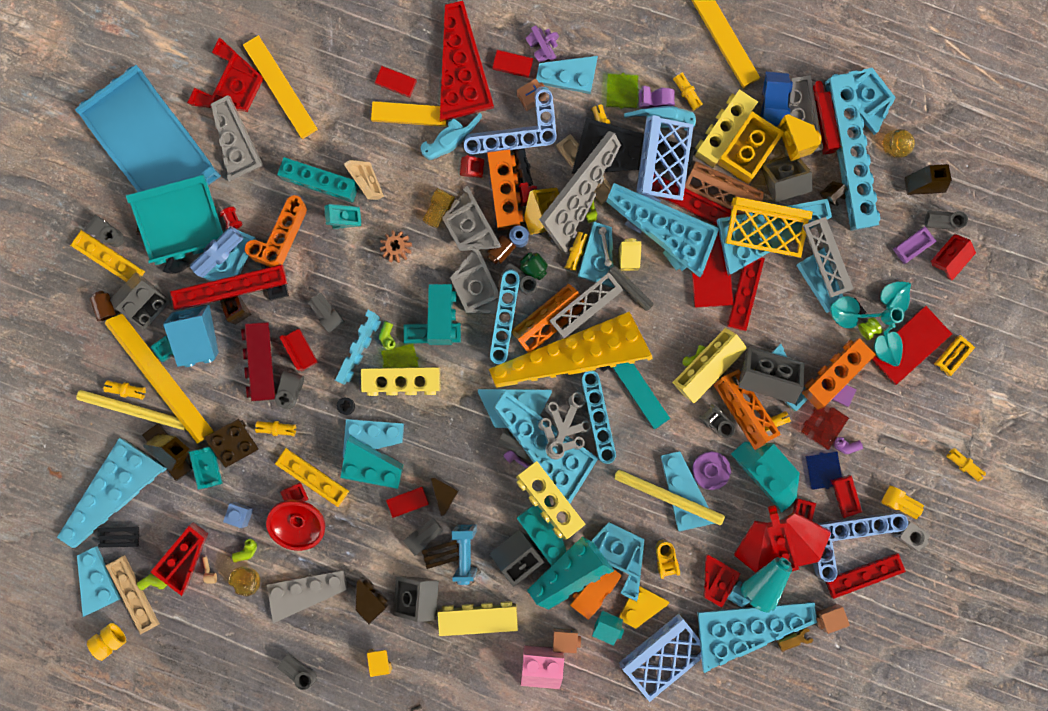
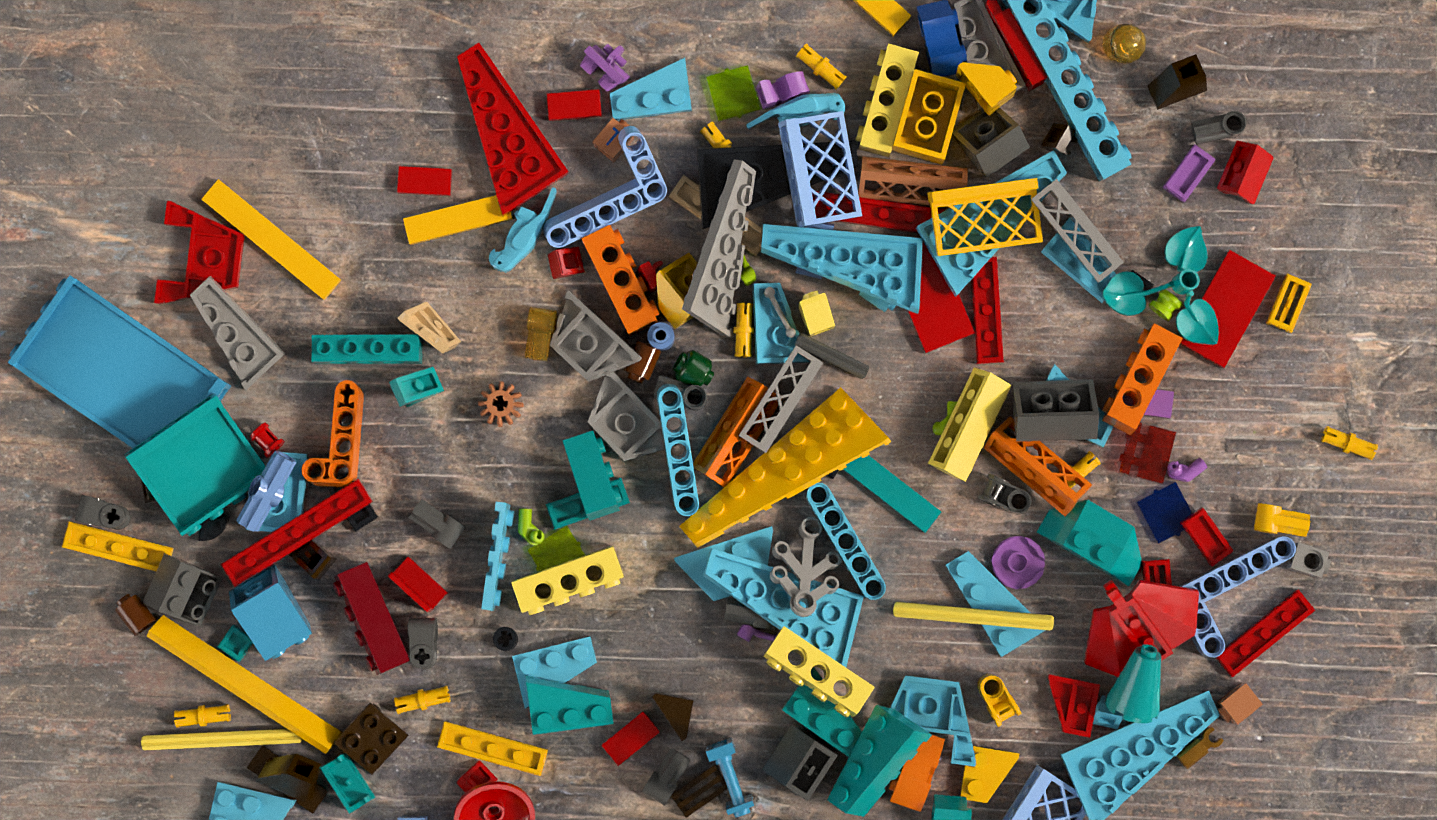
camera: 20 degrees left, 0 degrees up
black pin [513,148,533,186] -> none

